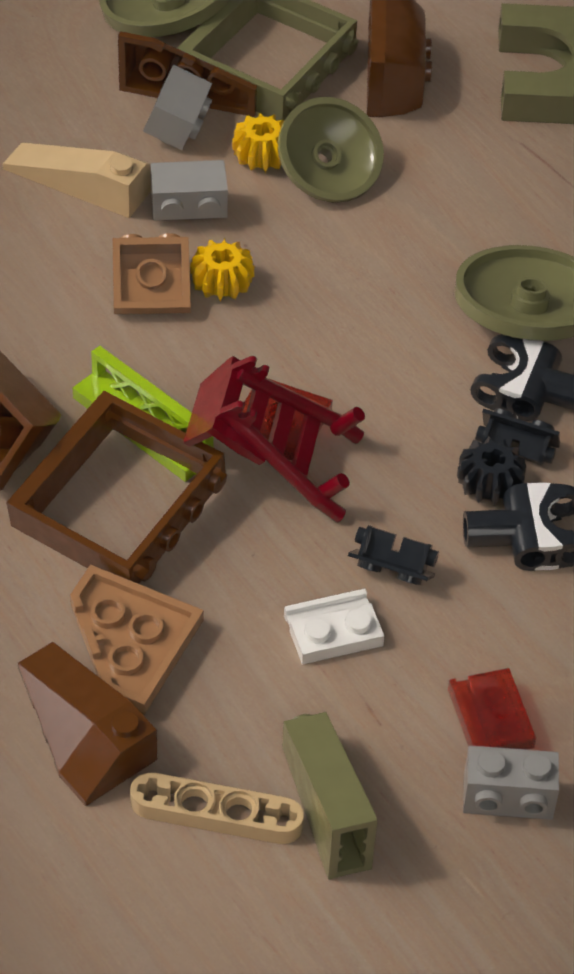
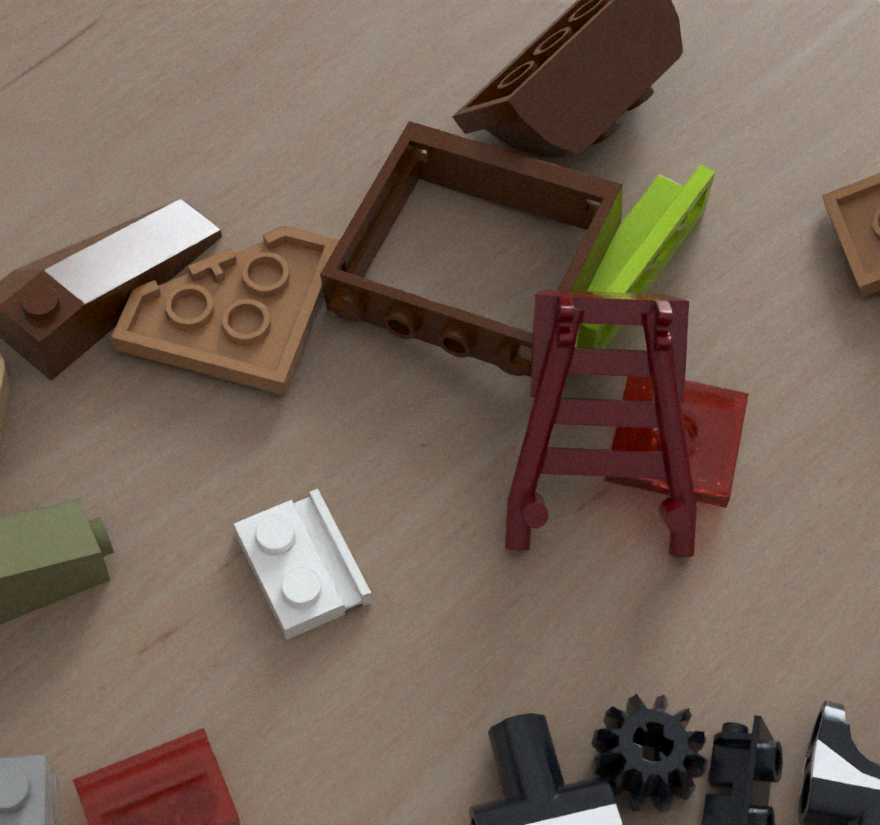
camera: 80 degrees right, 10 degrees up
black hinge [348,525,439,585] -> none

